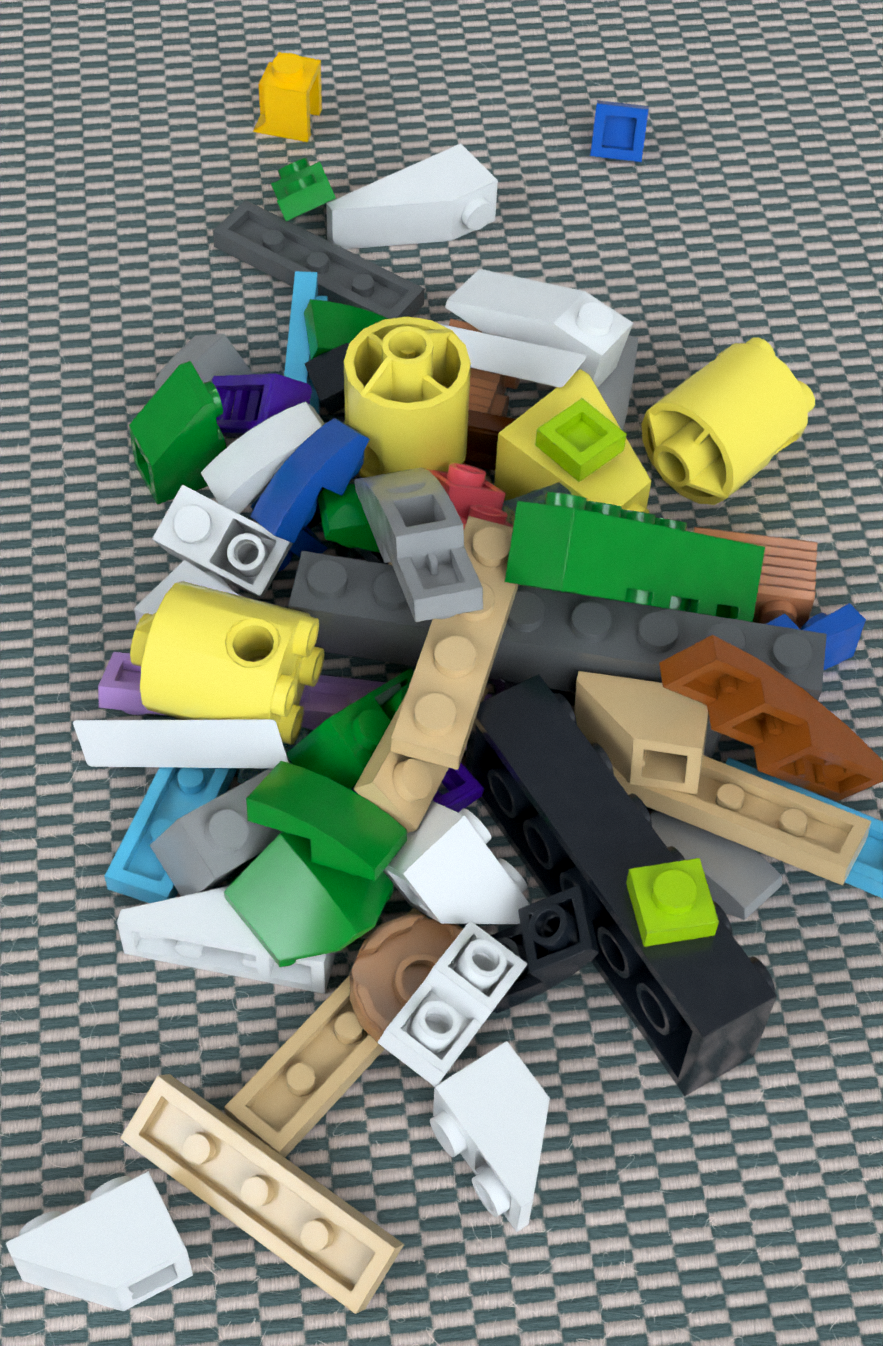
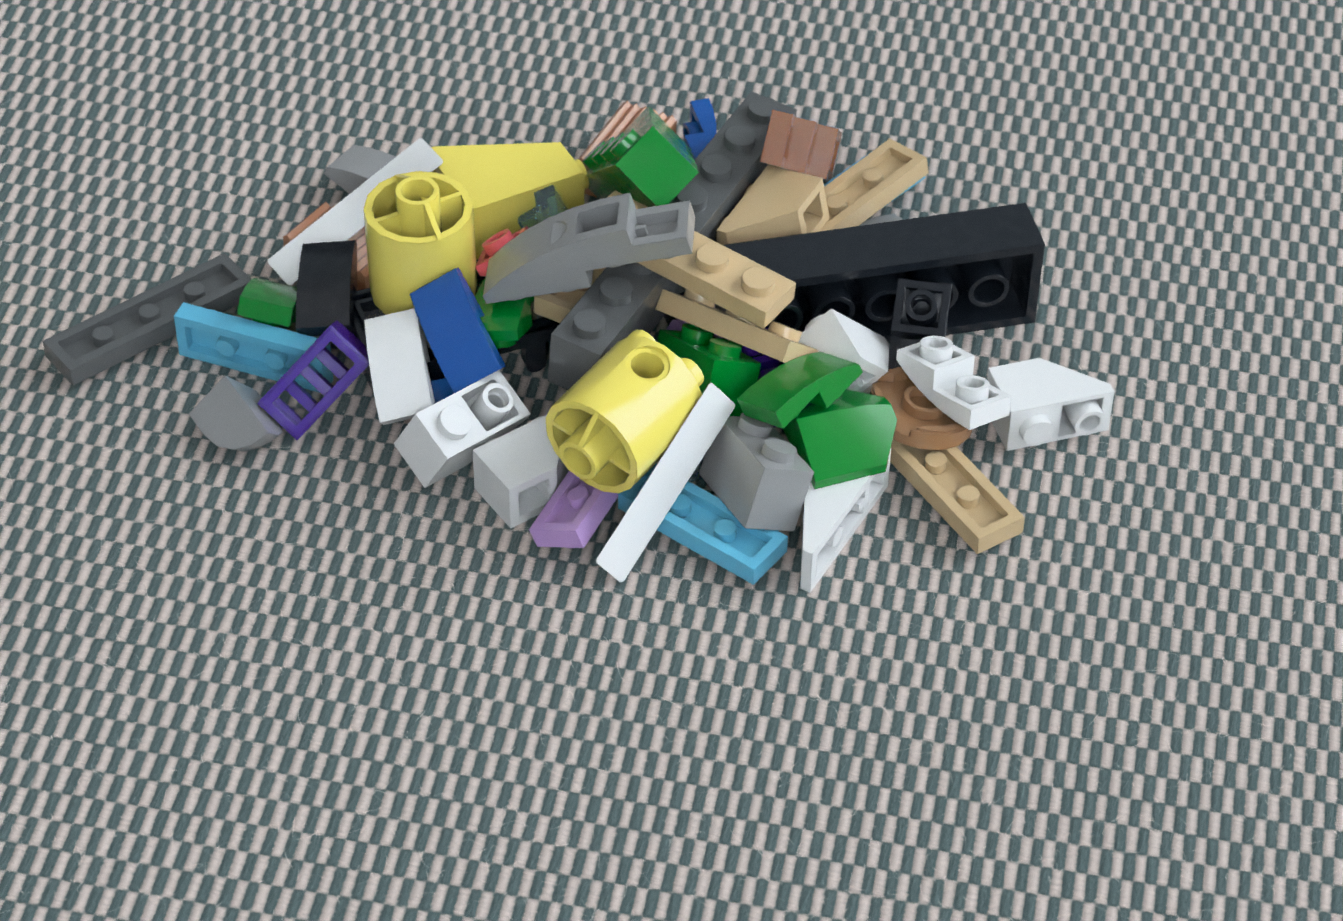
camera: 70 degrees left, 10 degrees down
white slope [6,1171,193,1311] -> none
tan plate [120,1074,404,1314] -> none
green slope [129,361,226,505] -> none
green slope [271,158,336,221] -> none
white slope [326,143,498,249] -> none
white slope [445,269,633,388] -> none
lime plate [535,398,626,482] -> none
blue tile [590,100,649,162] -> none
lime plate [626,858,719,947] -> none
light yellow cylinder [641,337,815,505] -> none

